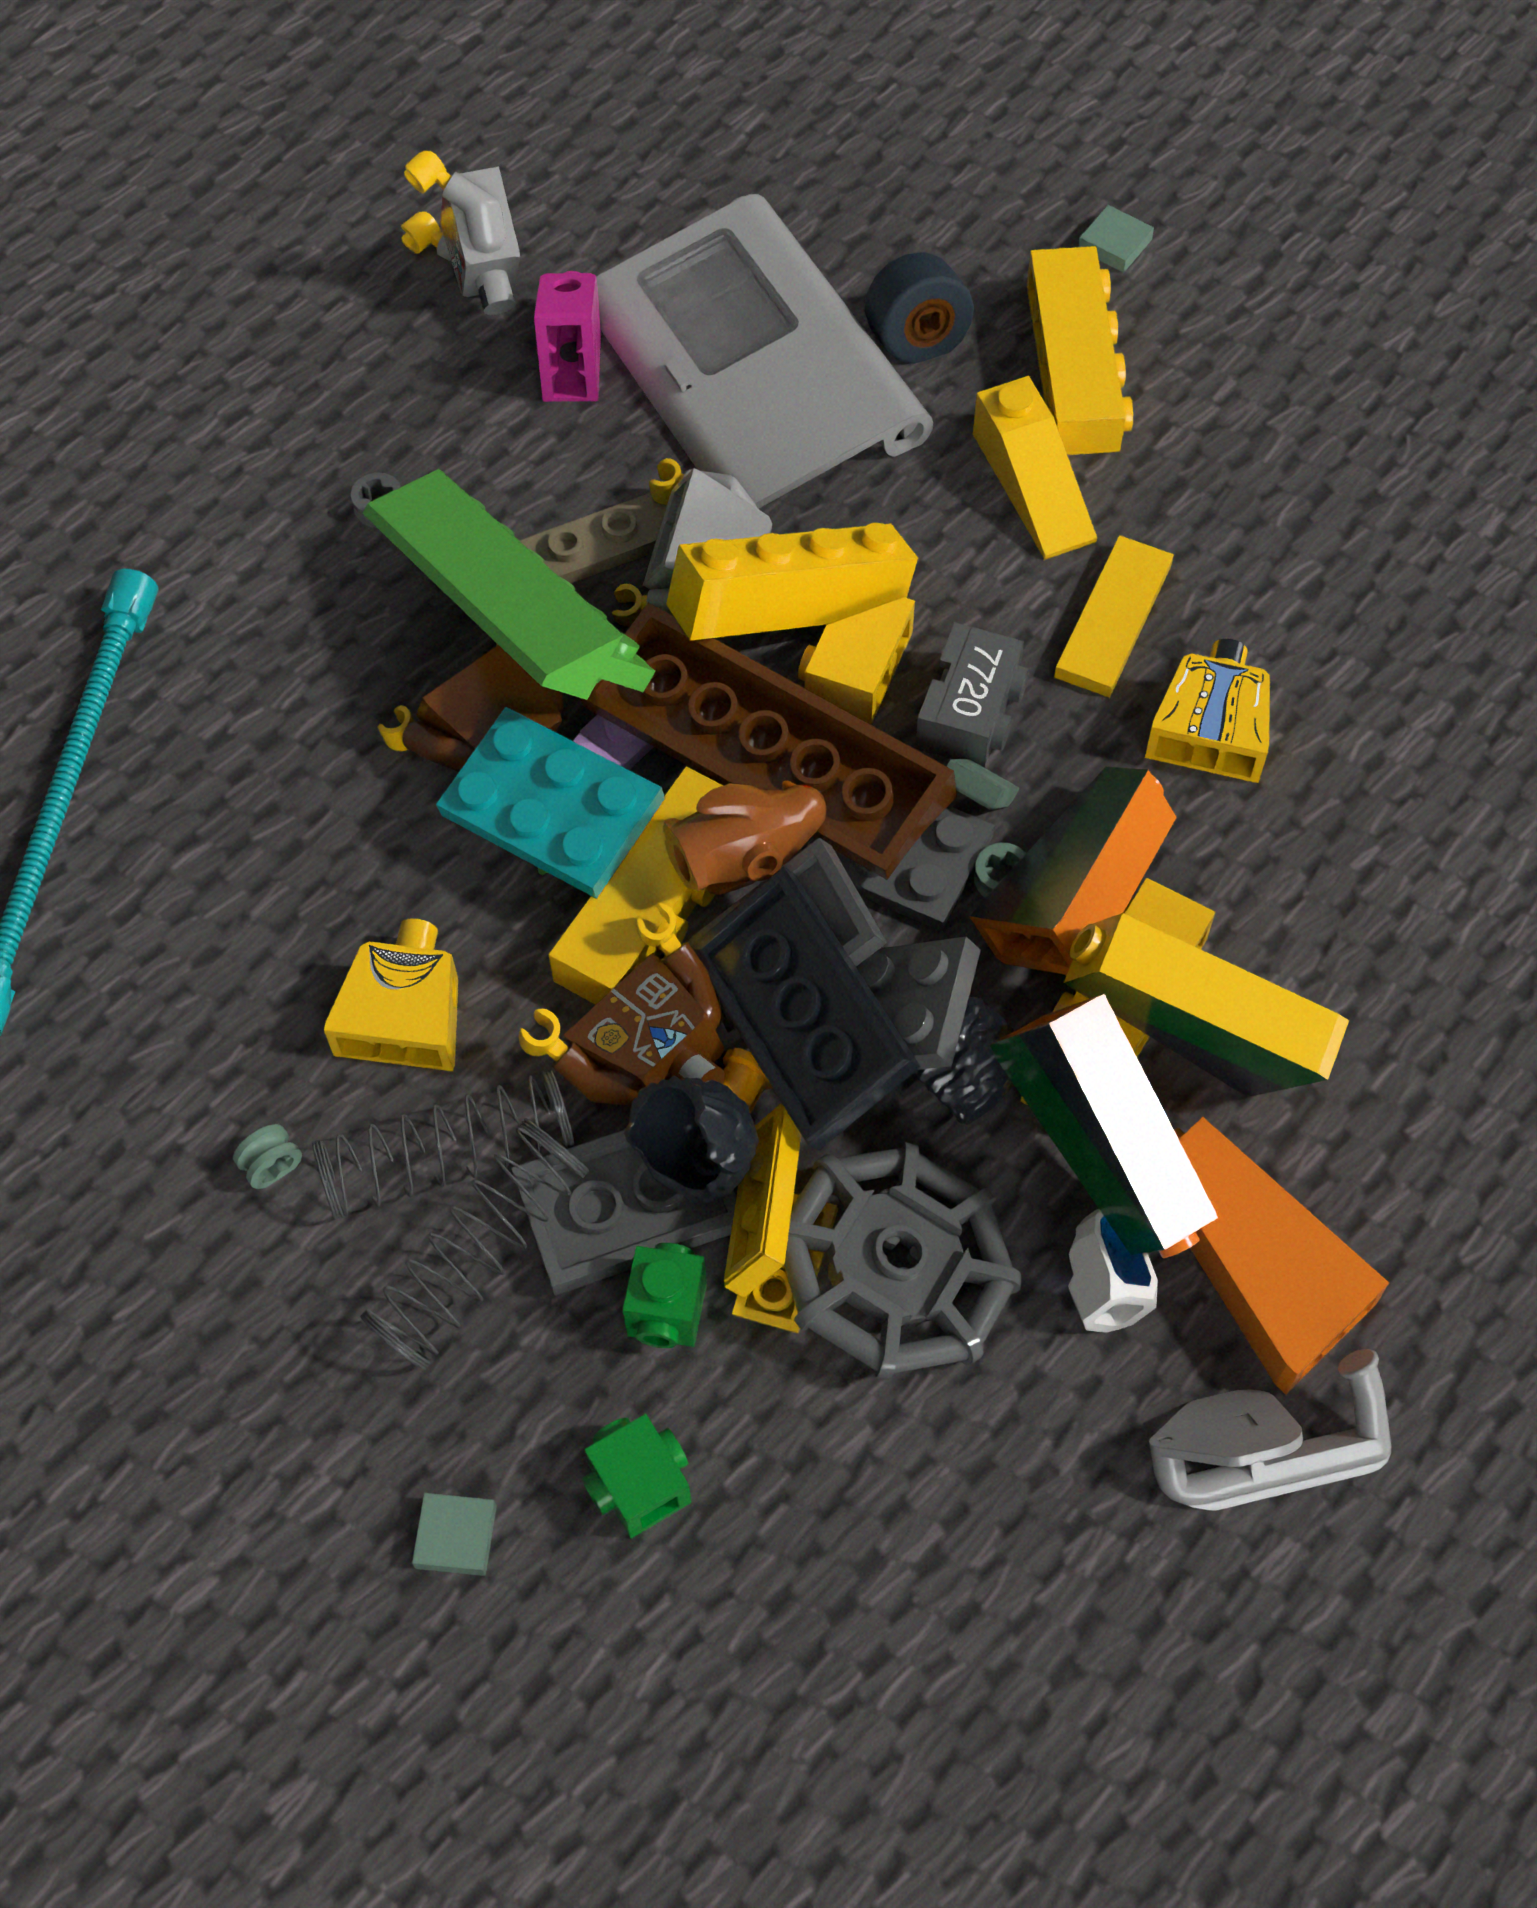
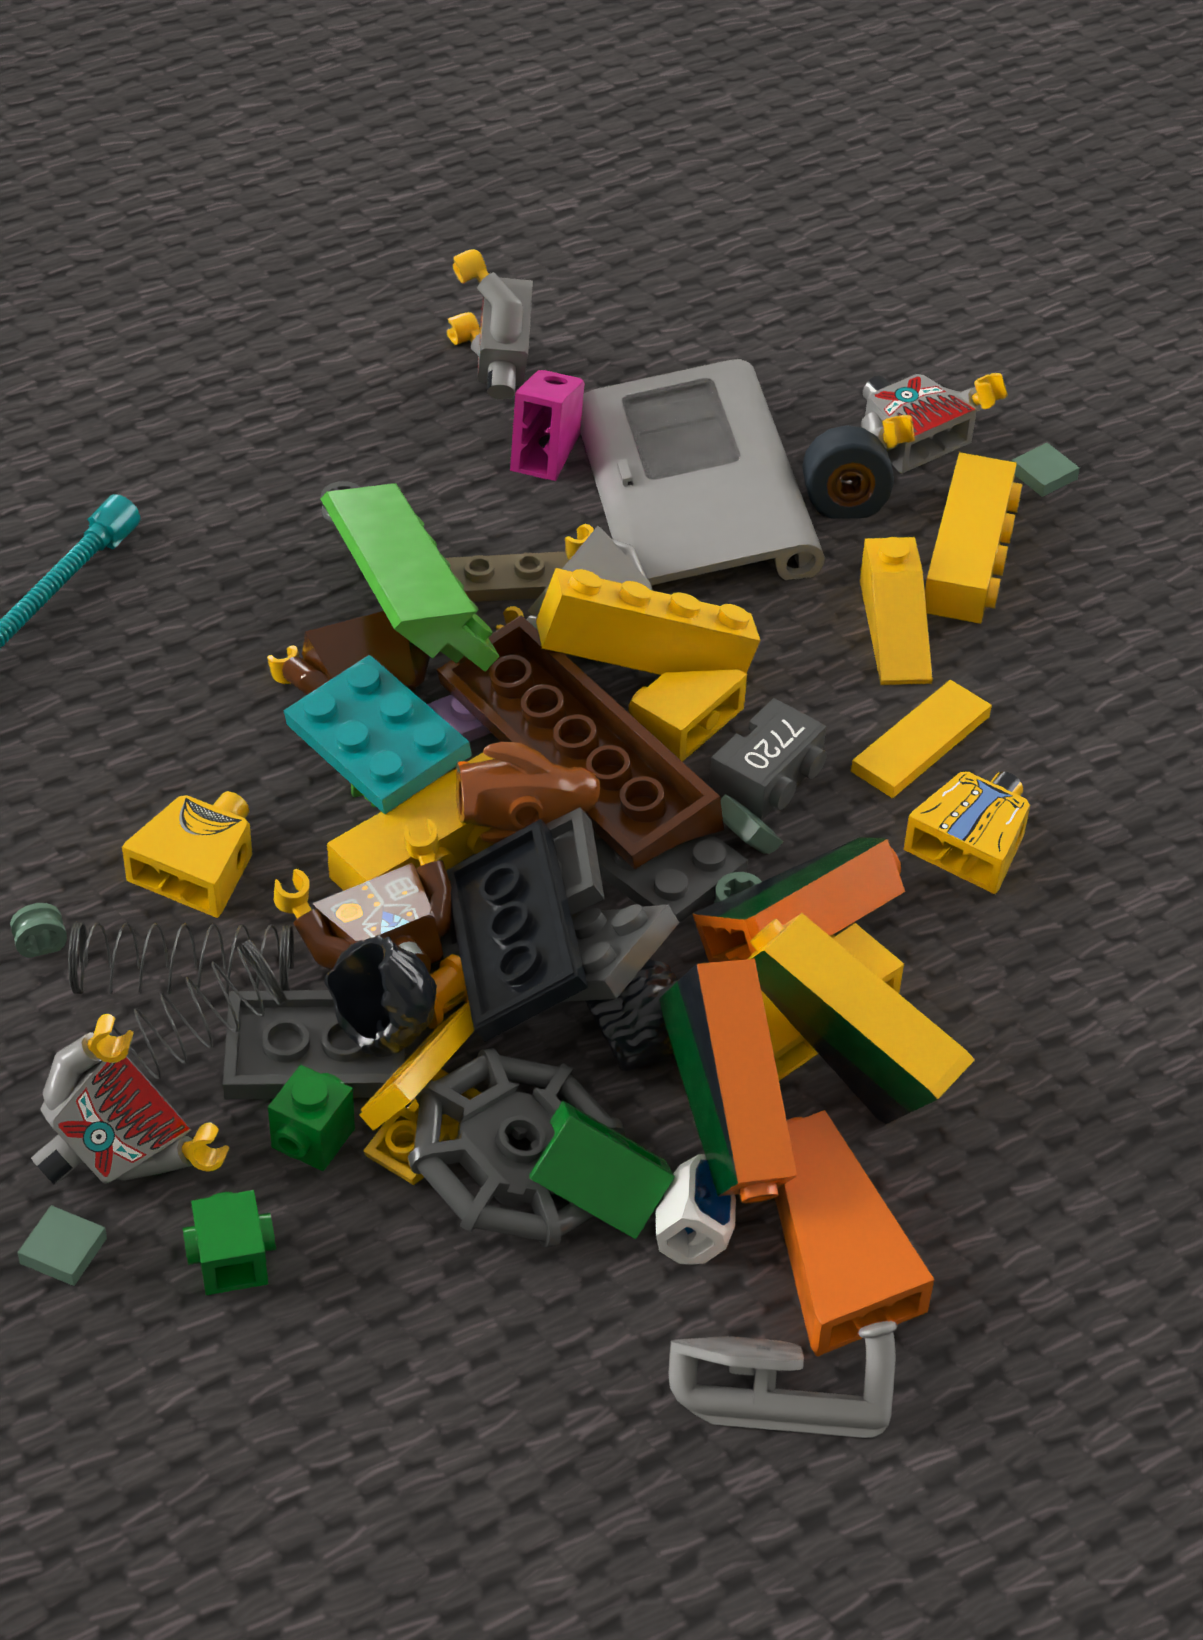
camera: 15 degrees right, 15 degrees down
none -> torso [31,1014,230,1185]
none -> green panel [529,1101,675,1239]
none -> torso [861,373,1008,474]

